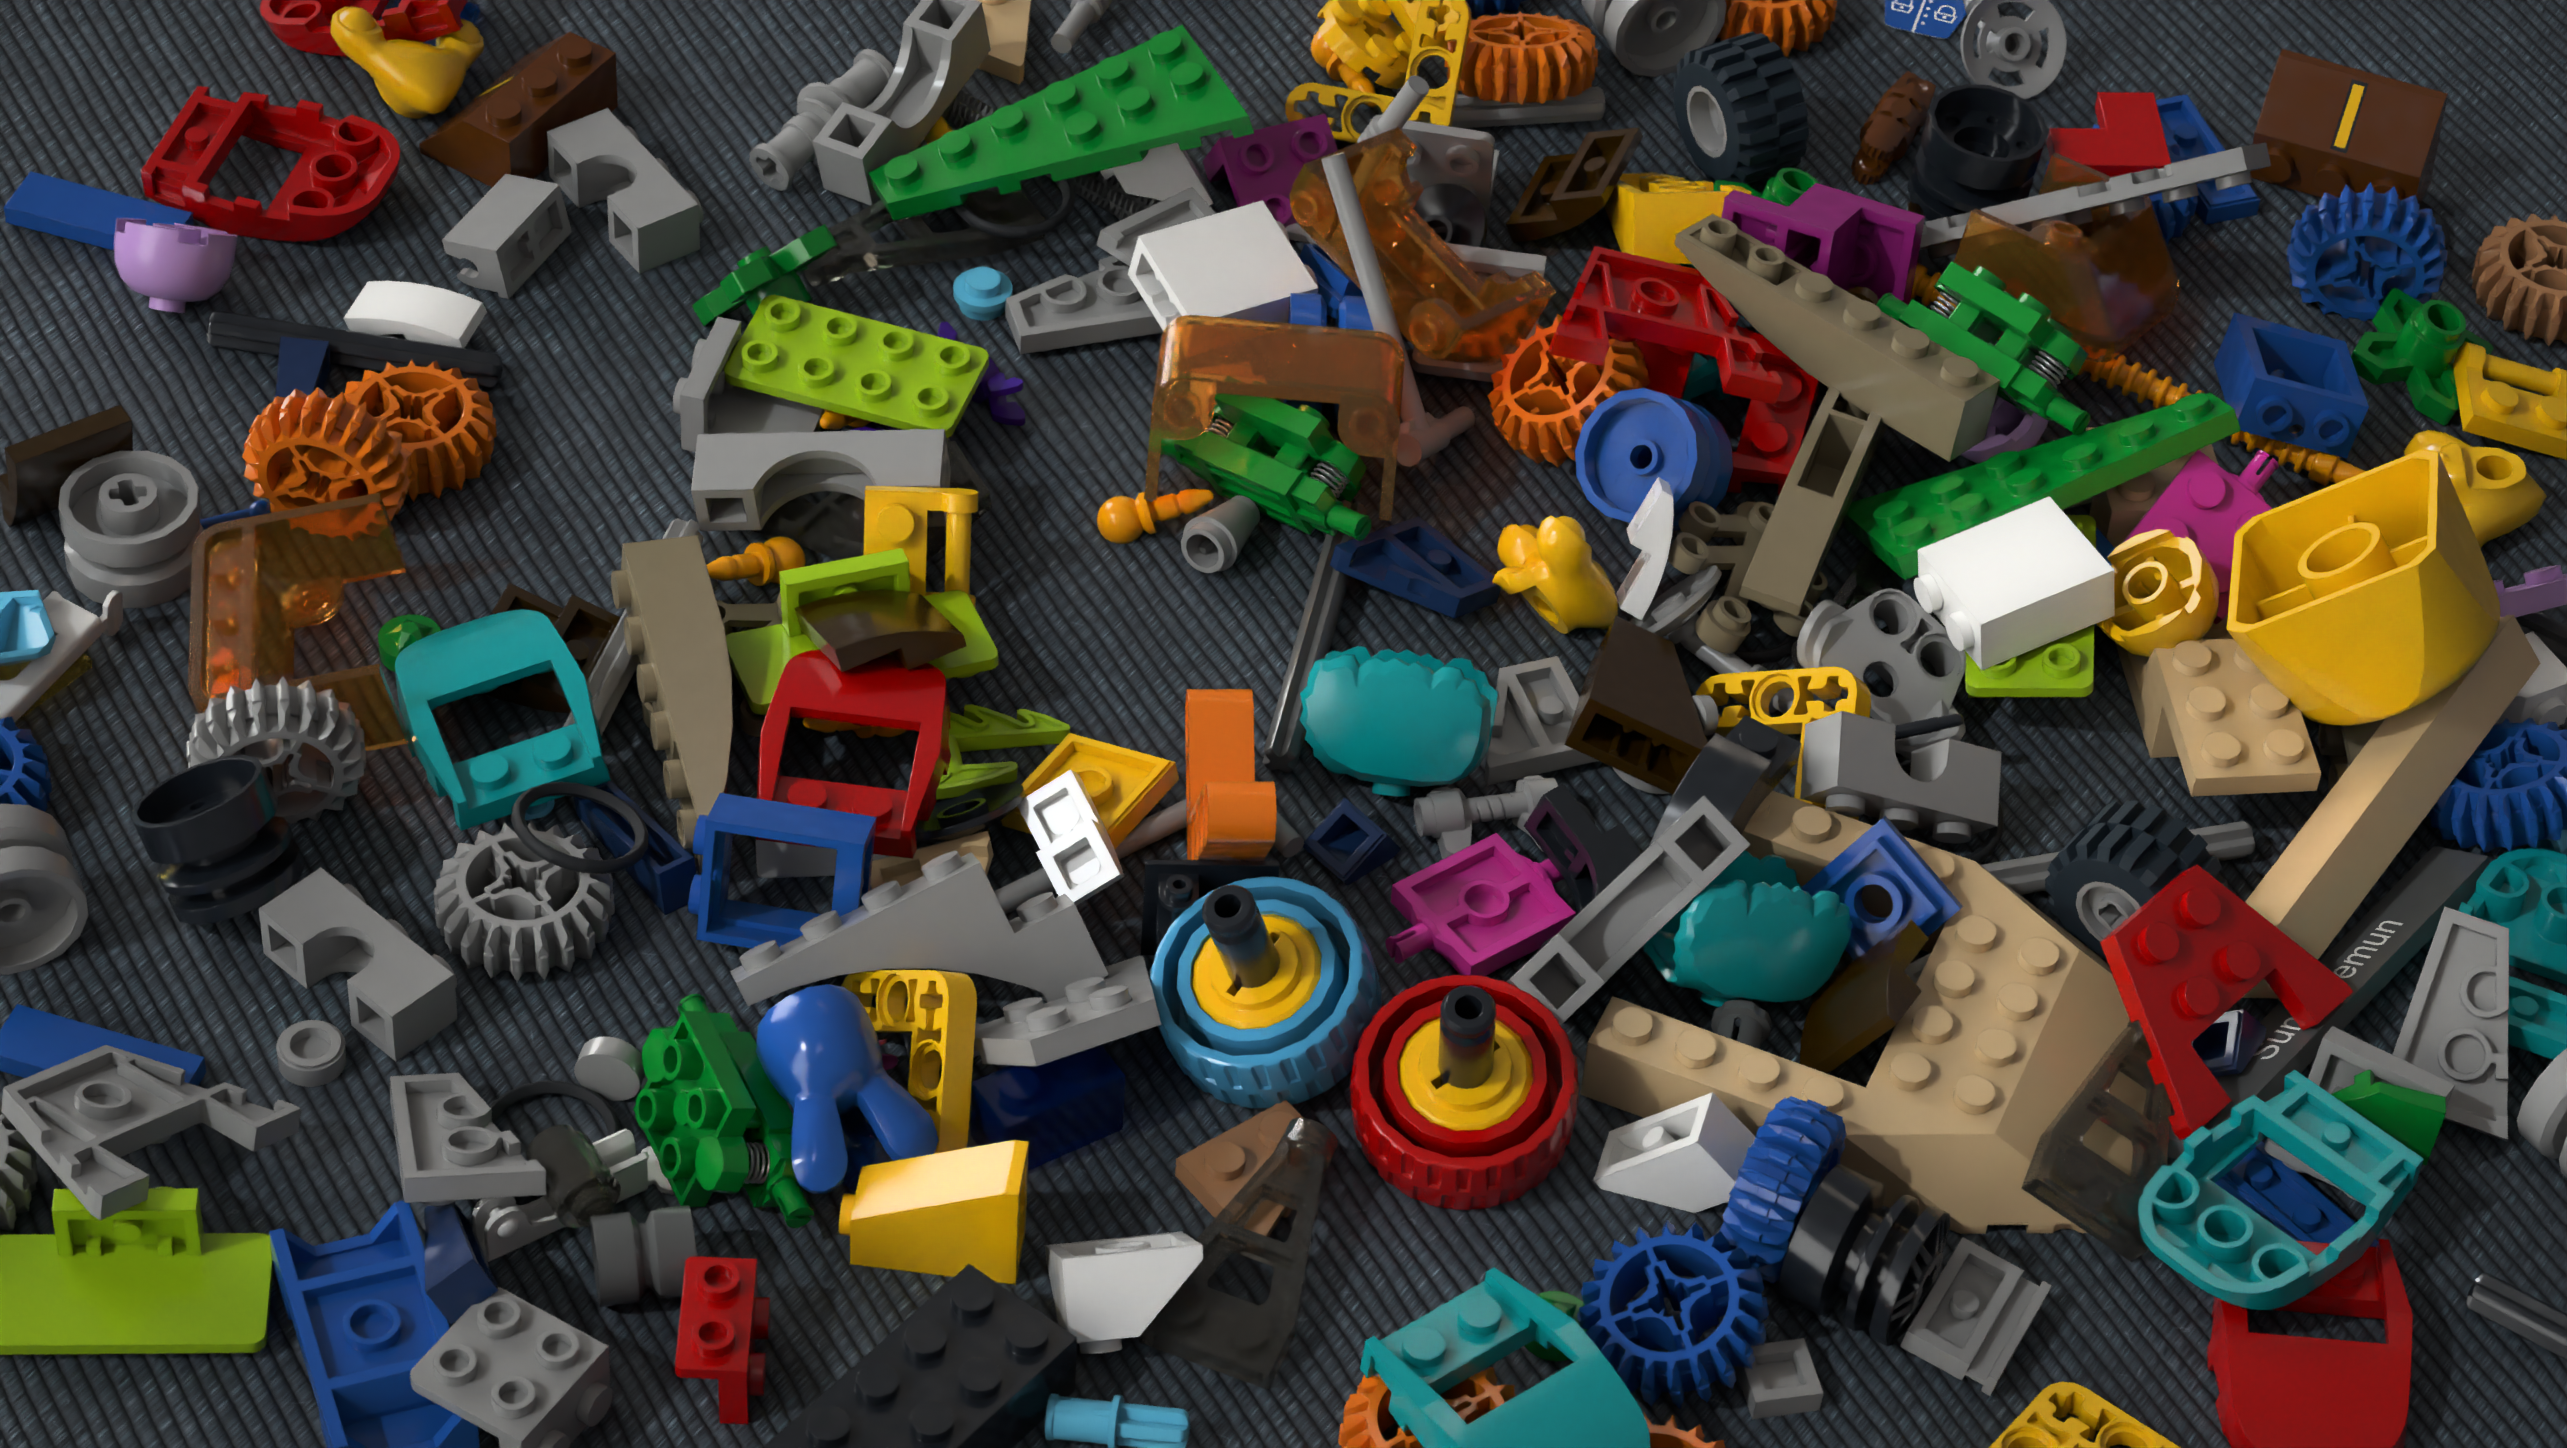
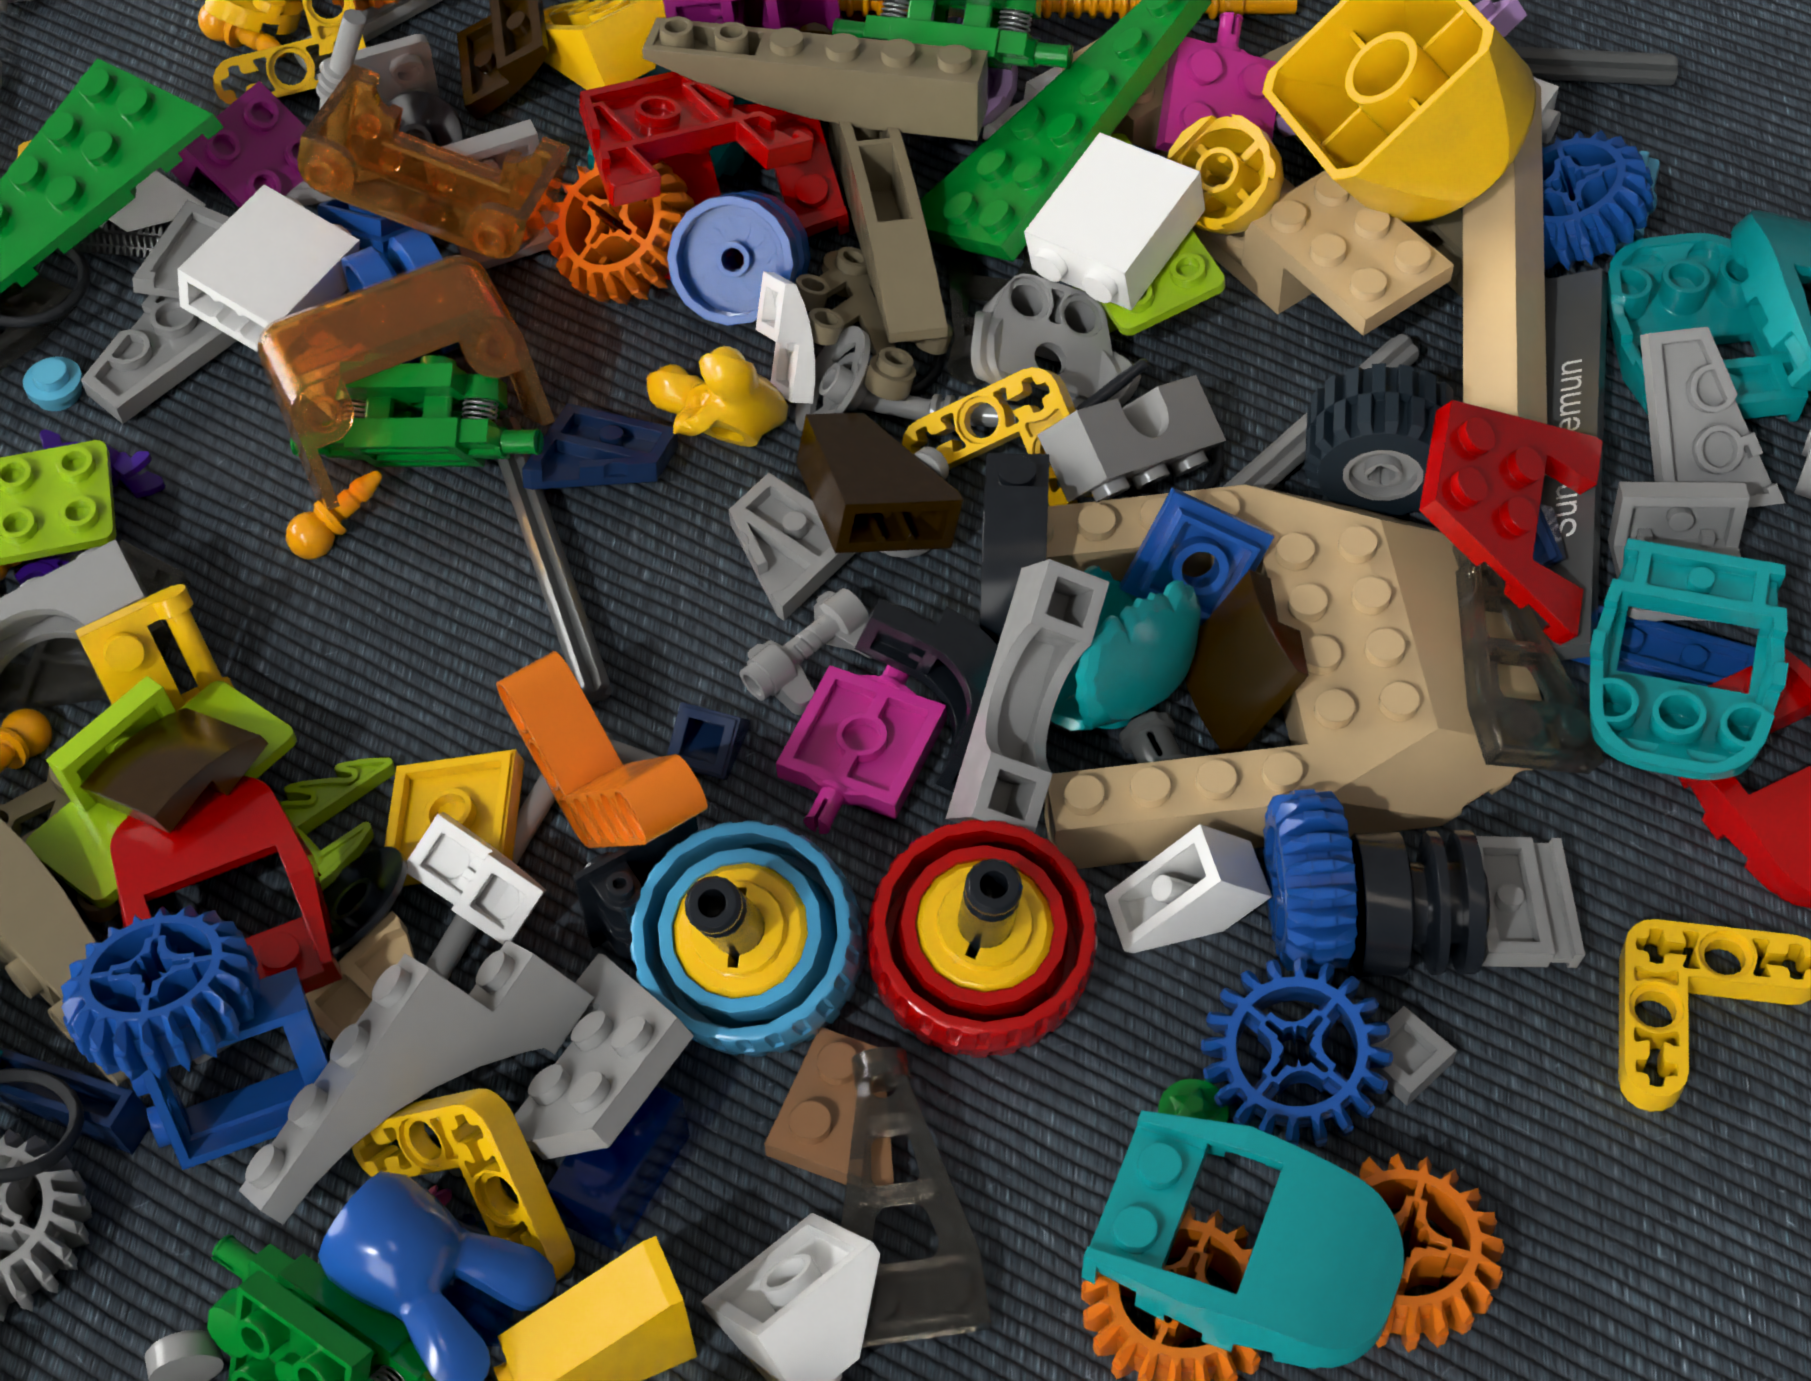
camera: 25 degrees left, 10 degrees up
light grey cone [1181,495,1260,573] -> none
teal animal [1299,646,1498,796] -> none
light grey bar [1321,152,1475,467] -> none
green slope [2331,1069,2446,1166] -> none
none -> blue gear [61,905,262,1081]

